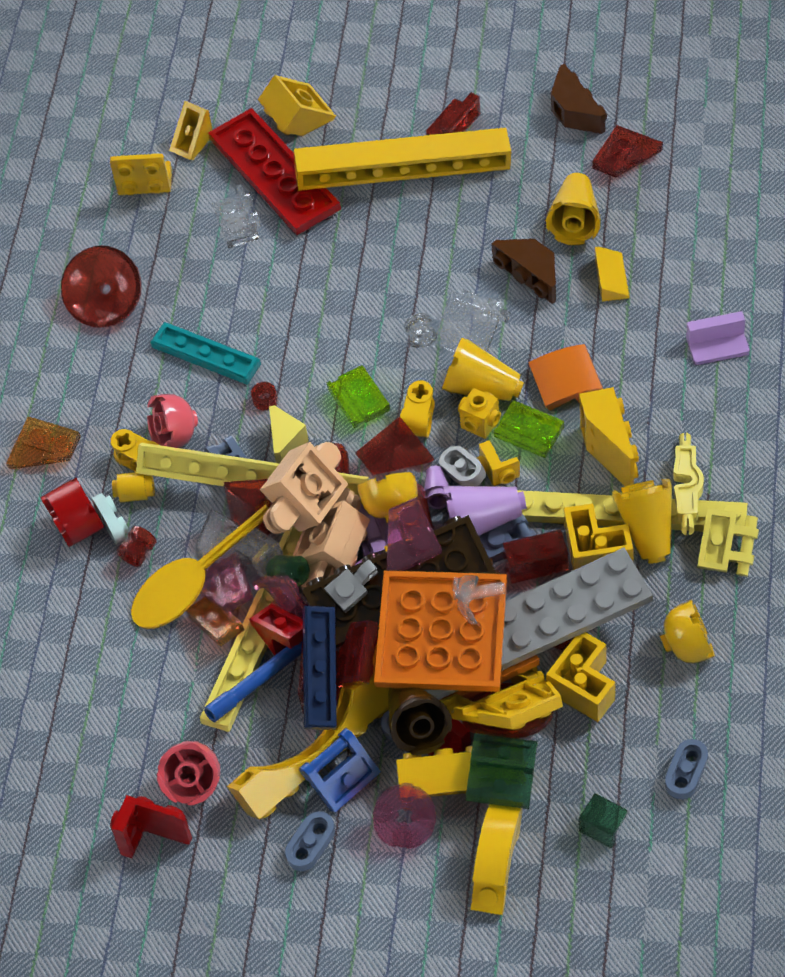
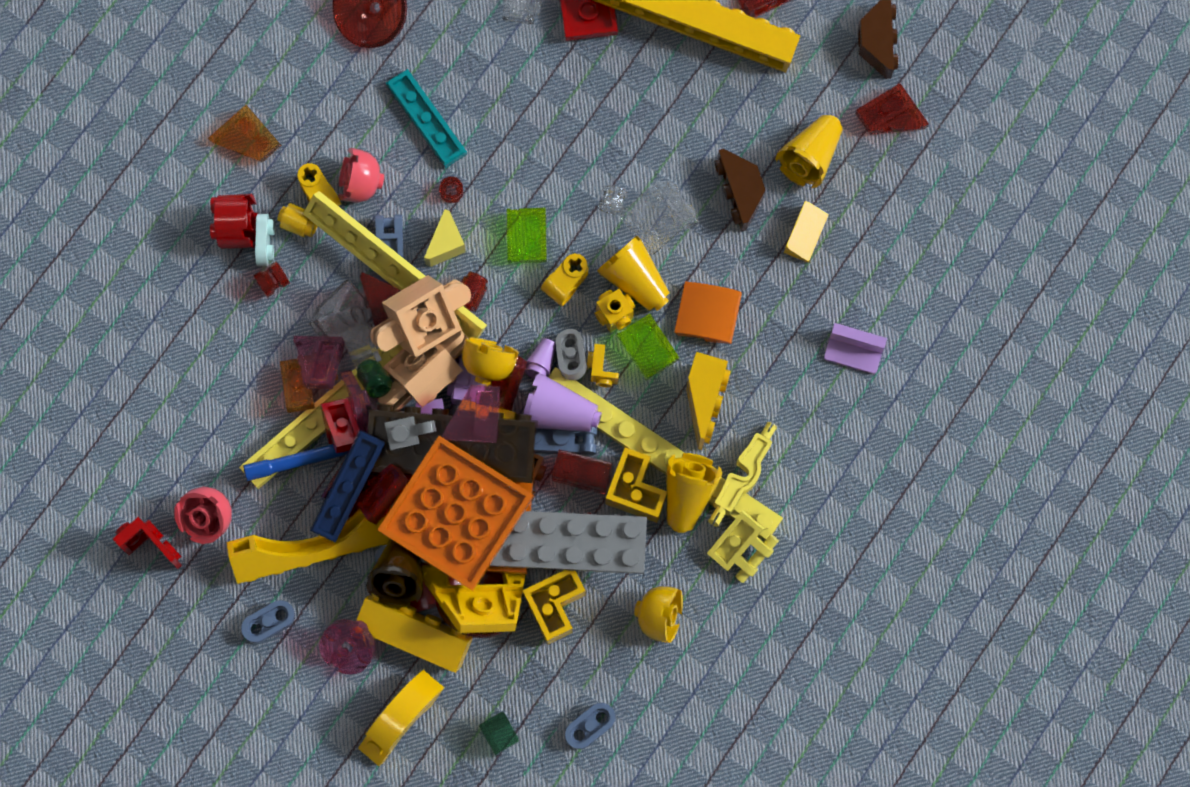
camera: 20 degrees right, 20 degrees up
yellow piece [131,504,269,629] -> none
blue plate [299,728,381,812] -> none
clear red wing [355,416,435,476] -> none
clear plant [452,575,505,625] -> none
clear green slope [466,733,538,809] -> none

